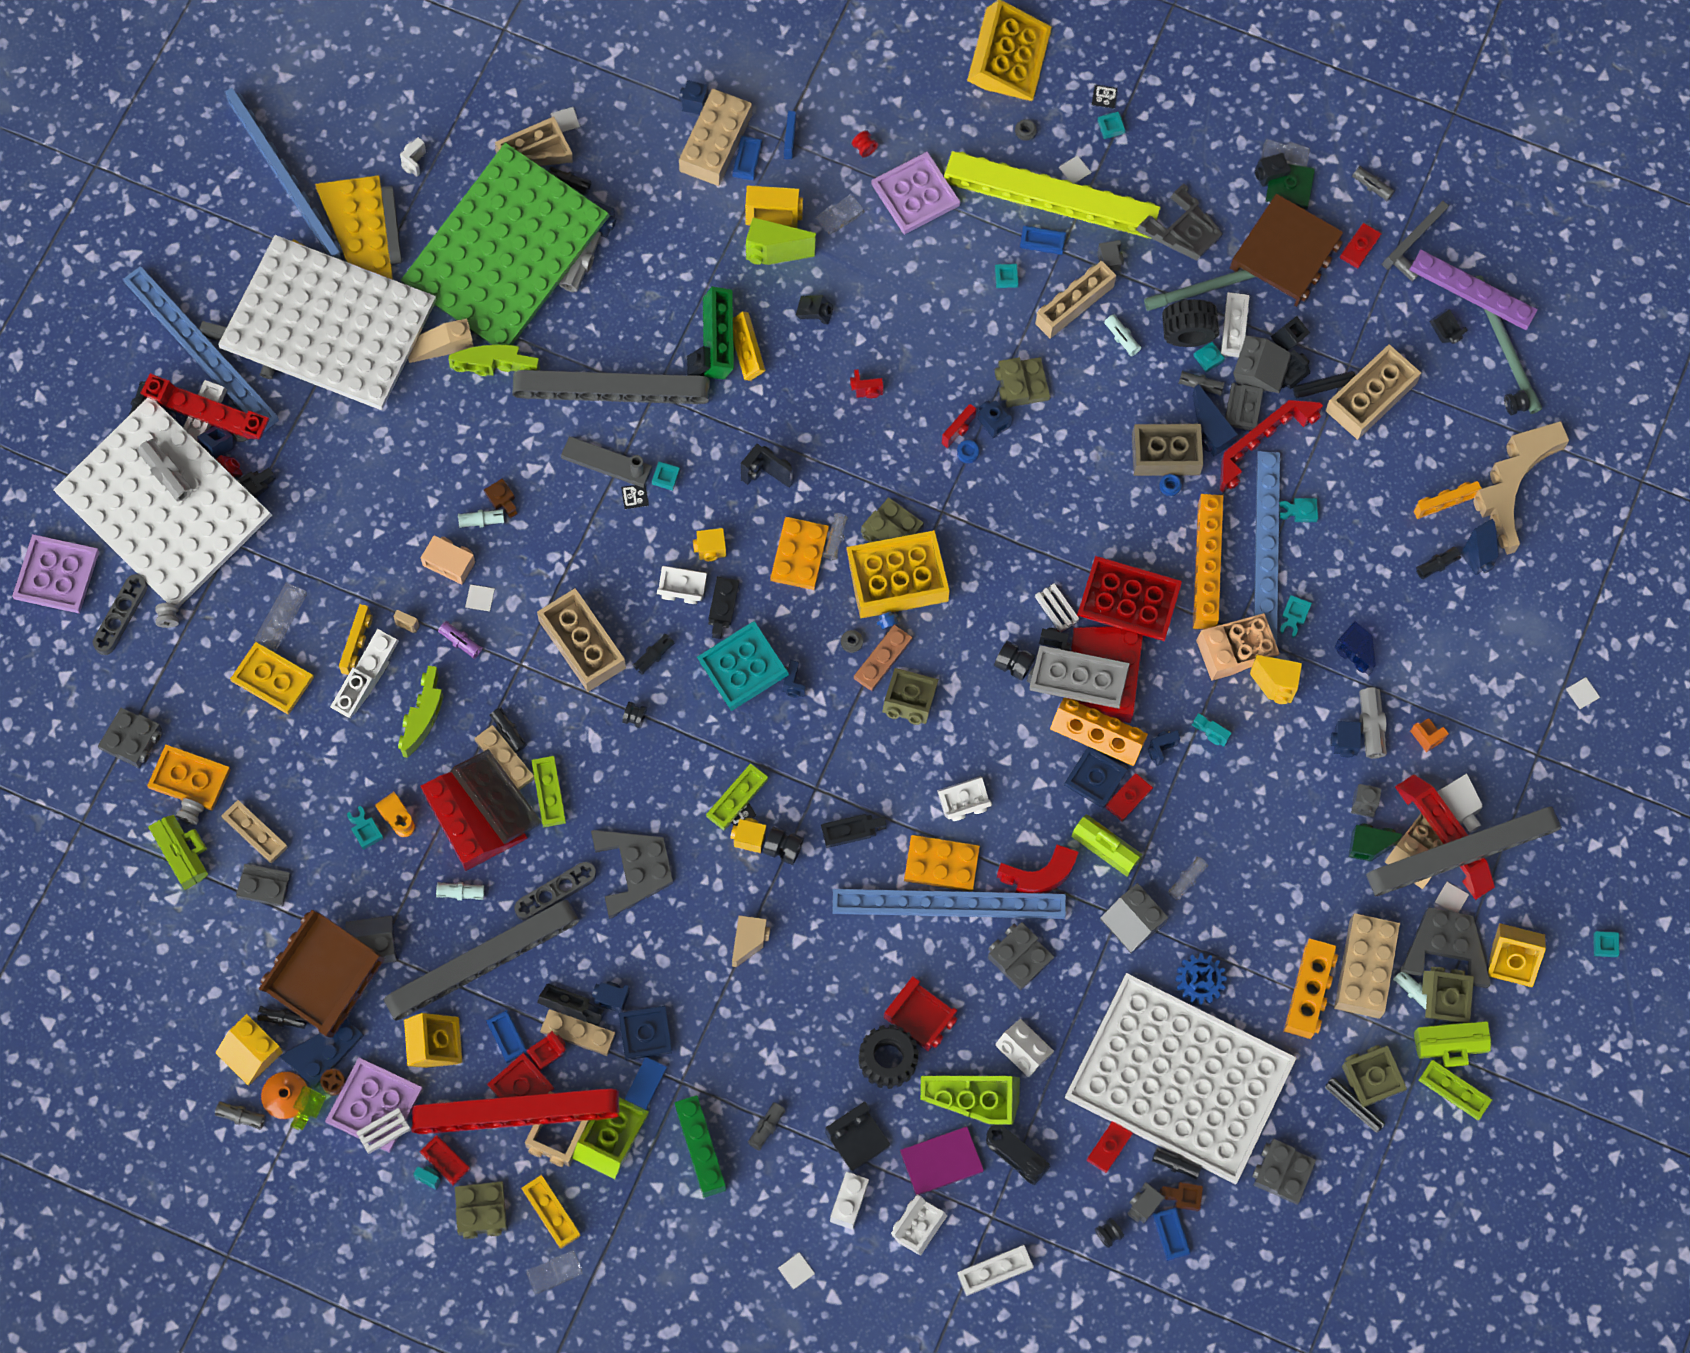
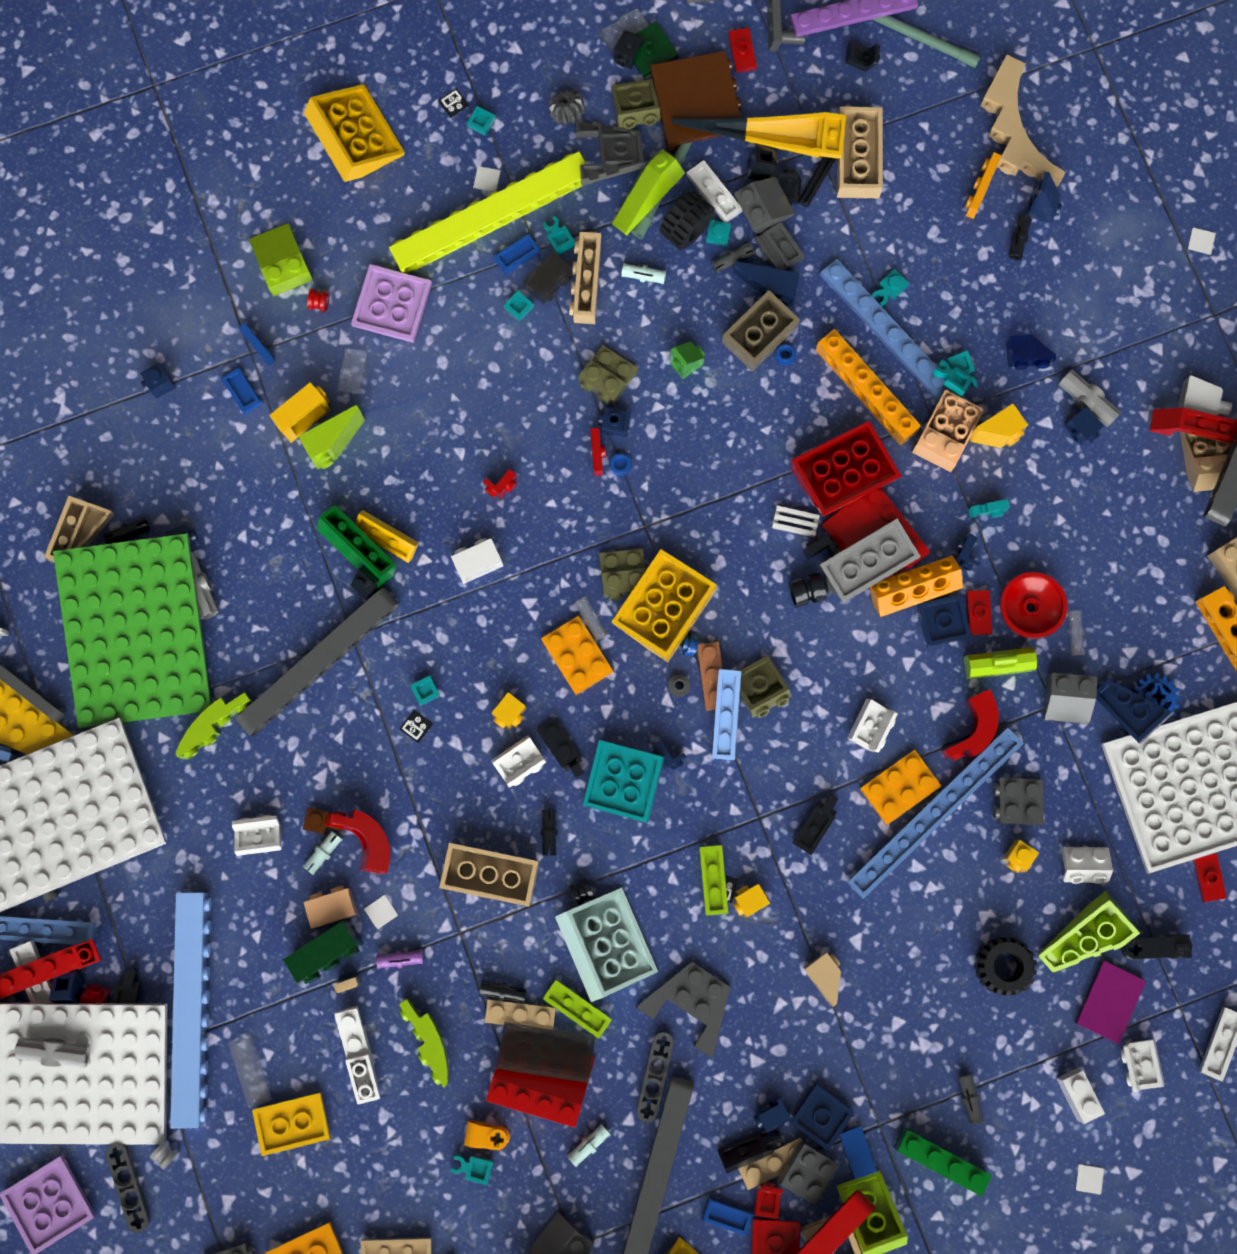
camera: 40 degrees left, 10 degrees up
yellow plate [339,604,373,675] -> none
tan slope [408,318,473,363] -> none
white sticker [551,107,580,132] -> none
dark grey piece [561,436,652,488] -> none
tan brick [679,88,752,186] -> none
black bracket [741,443,793,488] -> none
black wheel [763,825,804,865] -> none
black bracket [796,295,833,324] -> none
black bracket [825,1101,890,1171] -> none
red panel [884,976,958,1052] -> none
dark grey plate [1015,119,1036,141] -> none
dark grey brick [1097,240,1124,276] -> none
red slope [1220,400,1323,493] -> none
dark green slope [1348,823,1402,862] -> none
dark grey brick [1351,784,1382,818] -> none
orange panel [1410,719,1449,753] -> none
black wheel [1504,390,1530,415] -> none
none -> light blue brick [170,893,212,1129]
none -> white bracket [232,815,282,856]
none -> lime slope [249,223,313,297]
none -> dark green brick [283,921,363,985]
none -> red arch [323,810,390,875]
none -> white brick [451,538,503,584]
none -> clear smoke brick [524,251,573,305]
none -> teal plate [543,216,575,256]
none -> dark grey gear [549,89,585,126]
none -> light aqua slope [555,888,658,1002]
none -> olive plate [611,79,661,129]
none -> lime wedge [612,149,685,236]
none -> bright green slope [670,342,705,379]
none -> yellow plate [672,112,846,159]
none -> light blue plate [712,669,742,760]
none -> dark grey plate [777,1141,839,1206]
none -> teal plate [932,360,973,397]
none -> red dish [1000,572,1068,639]
none -> yellow brick [1002,840,1039,873]
none -> dark blue wing [1096,679,1173,744]

